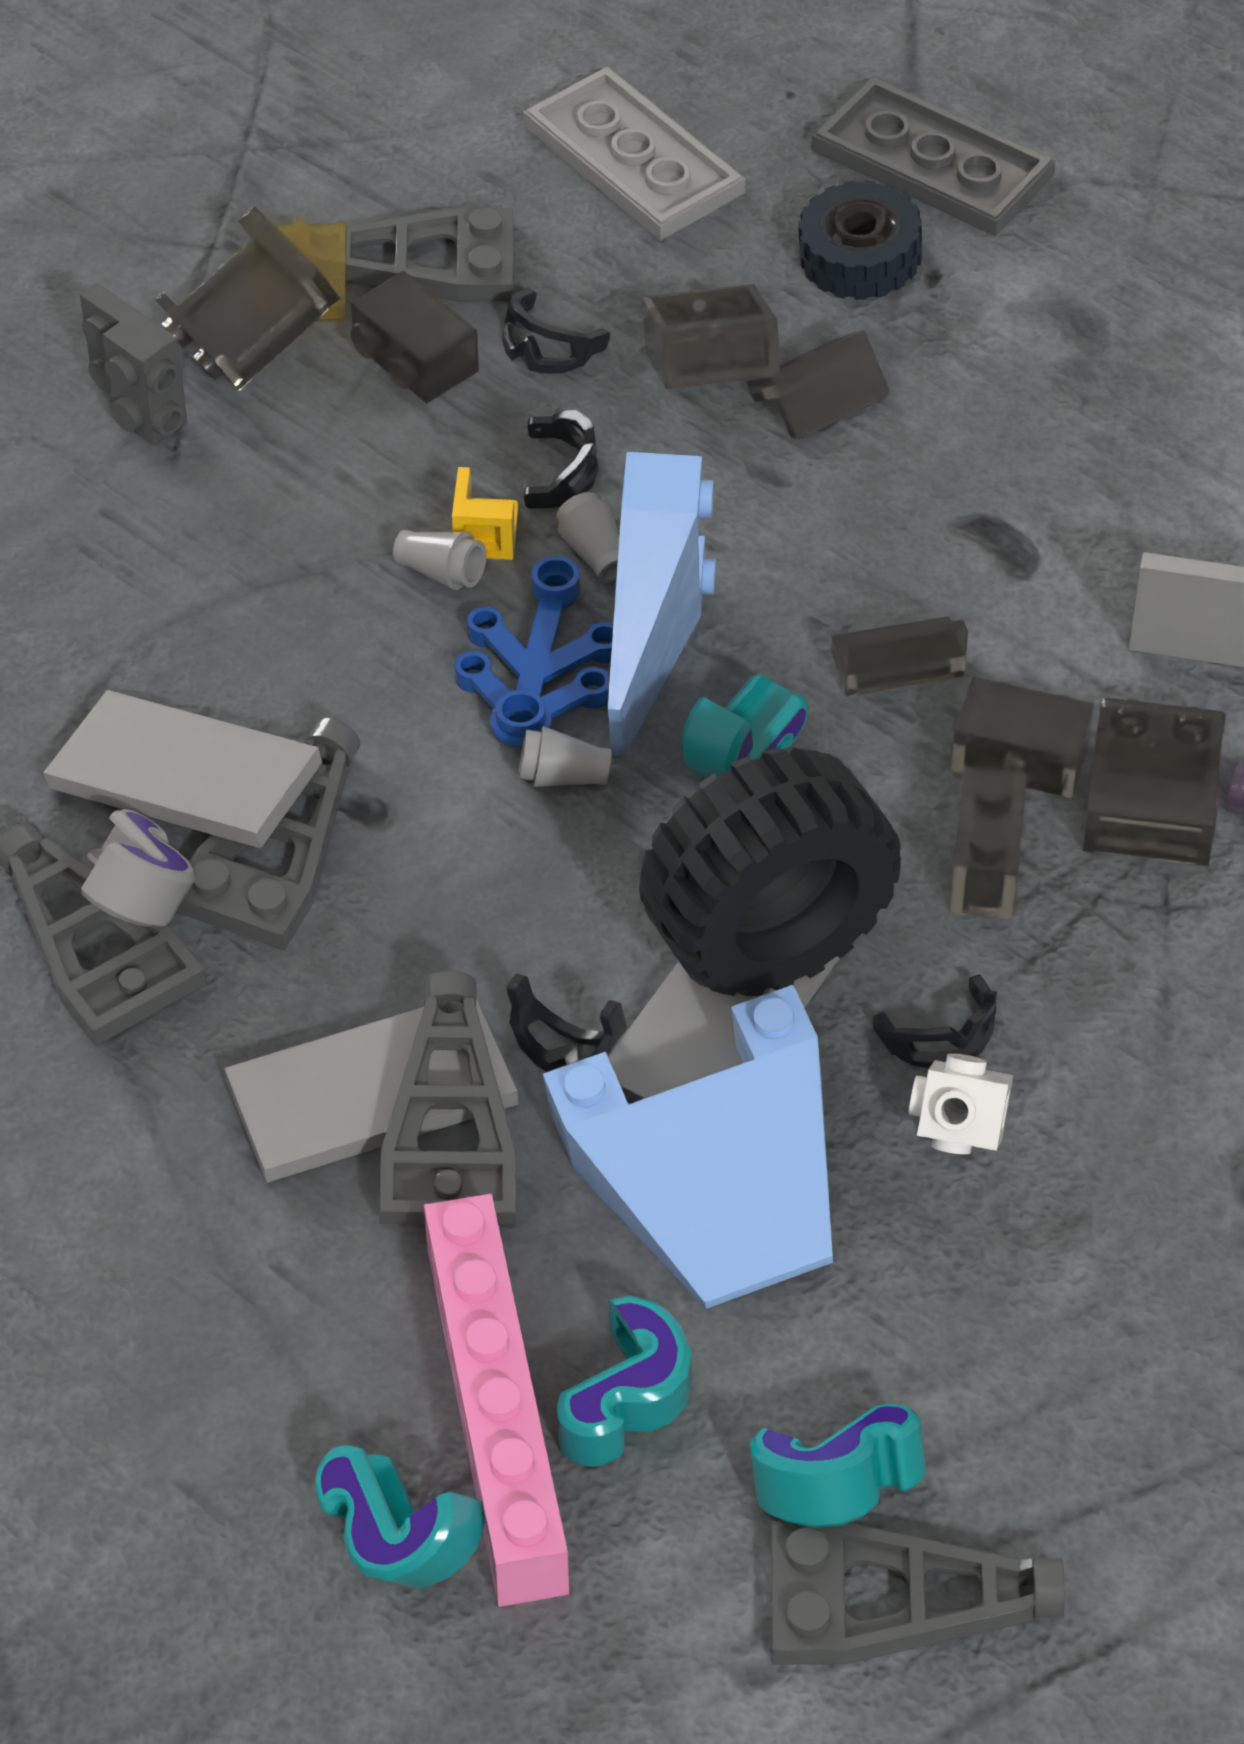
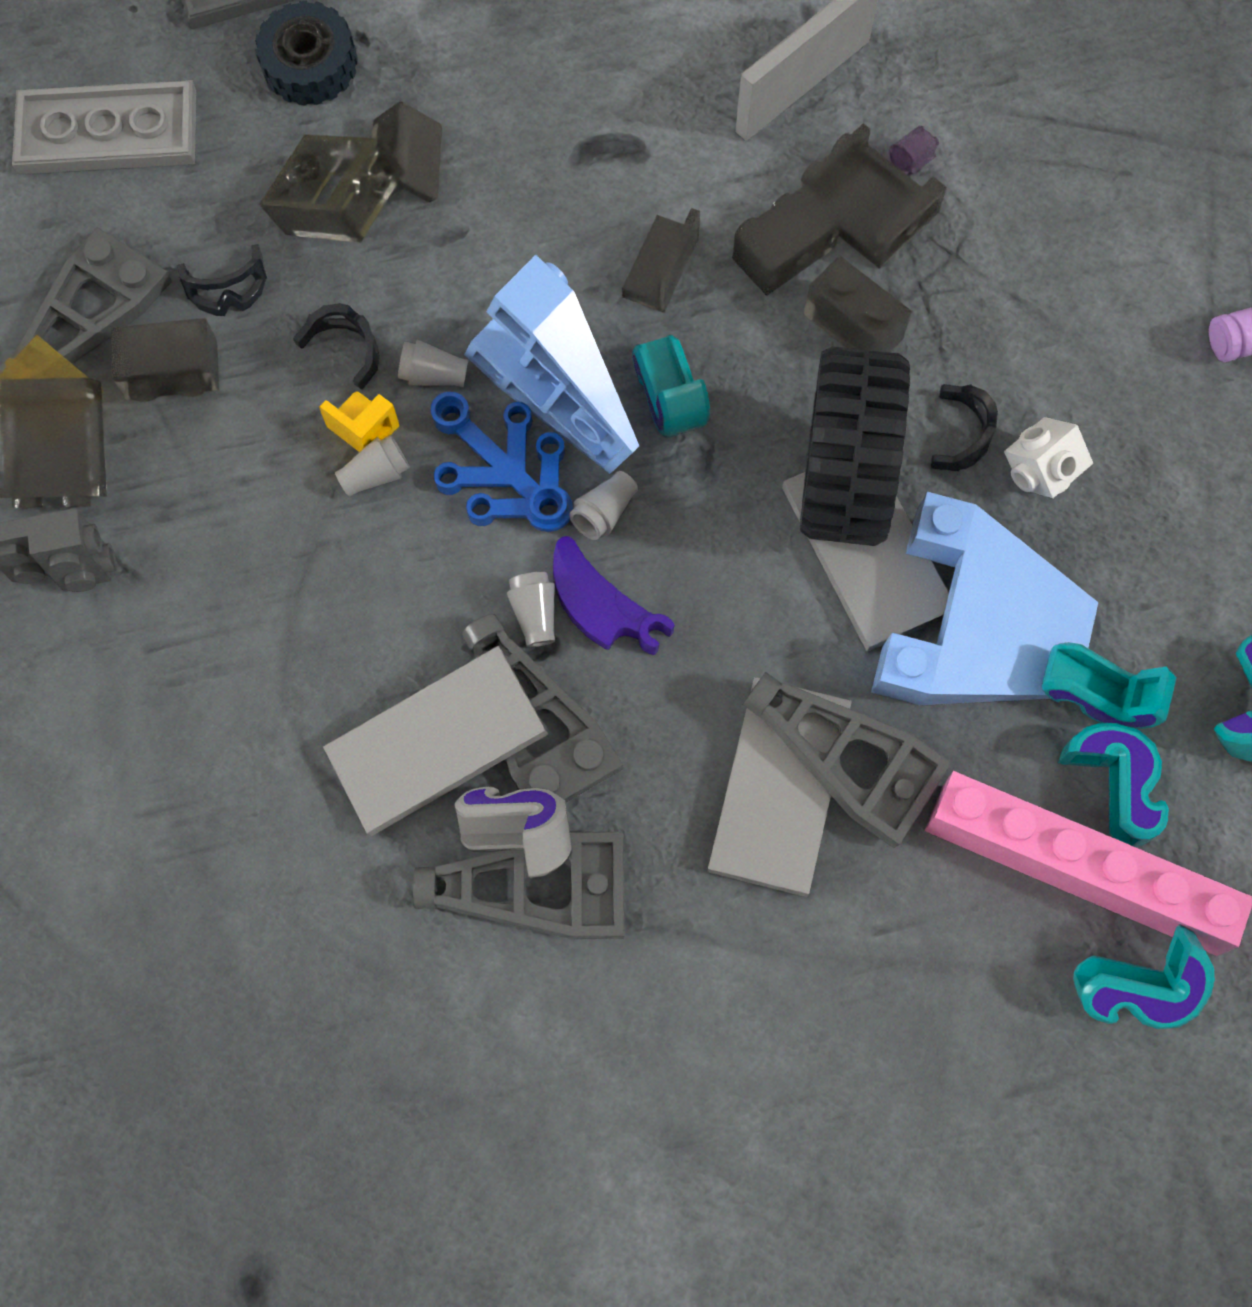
camera: 55 degrees left, 20 degrees up
black helmet [507,973,627,1072] -> none
none -> light grey cone [506,572,555,647]
none -> dark purple piece [553,536,675,655]
none -> teal animal [1041,642,1177,729]

